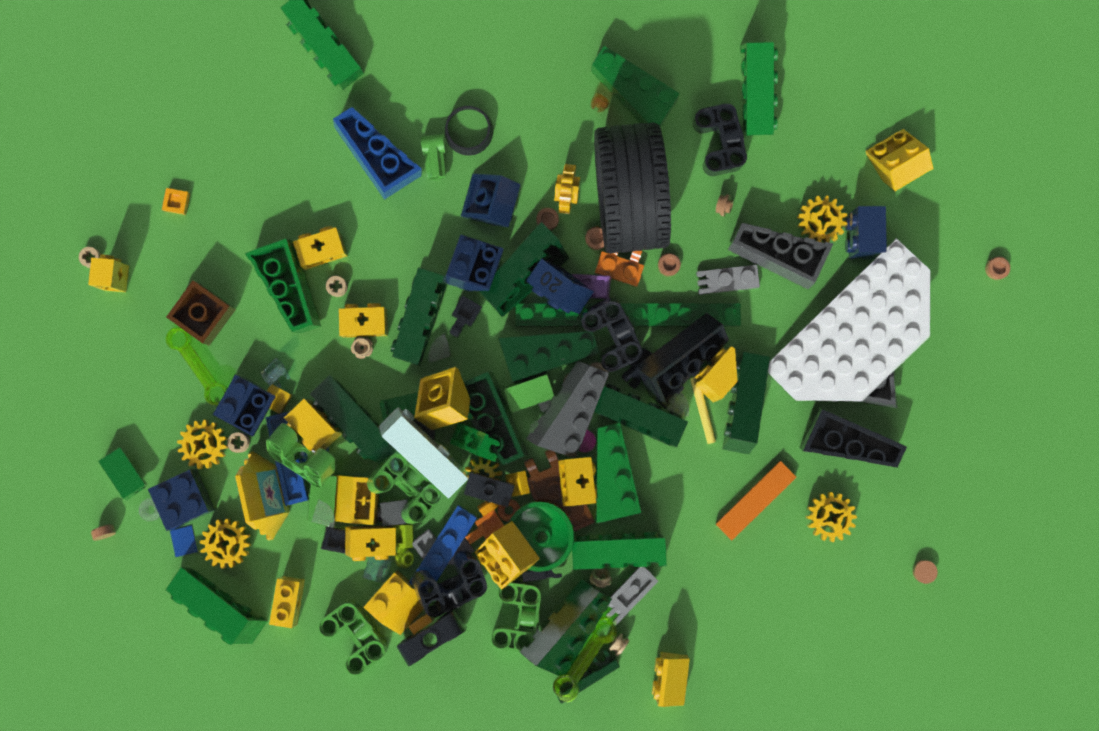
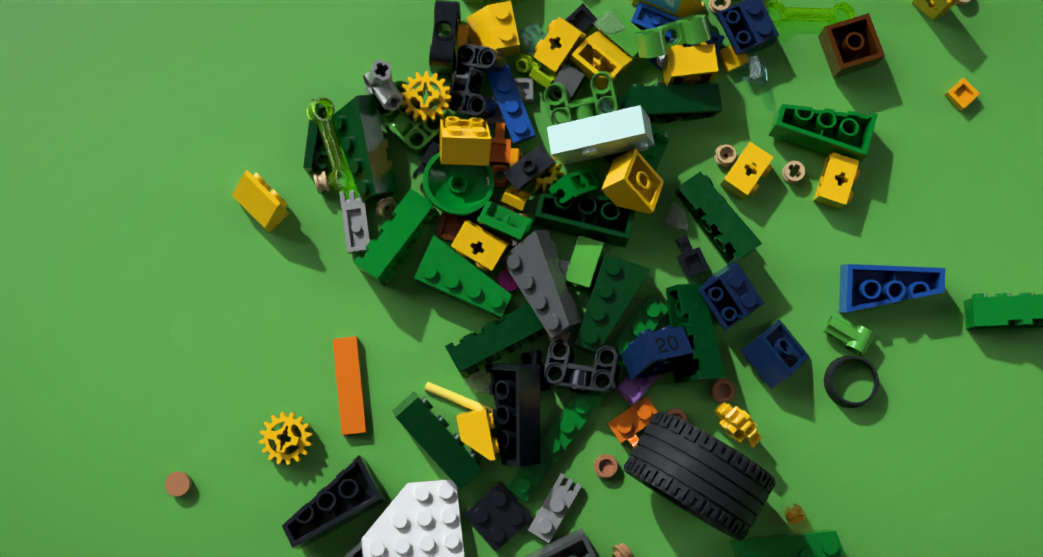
camera: 120 degrees right, 5 degrees down
none -> light grey piece [363,59,403,111]
none -> yellow gear [401,71,451,124]
none -> black plate [464,481,533,551]
none -> green hinge [477,201,534,243]

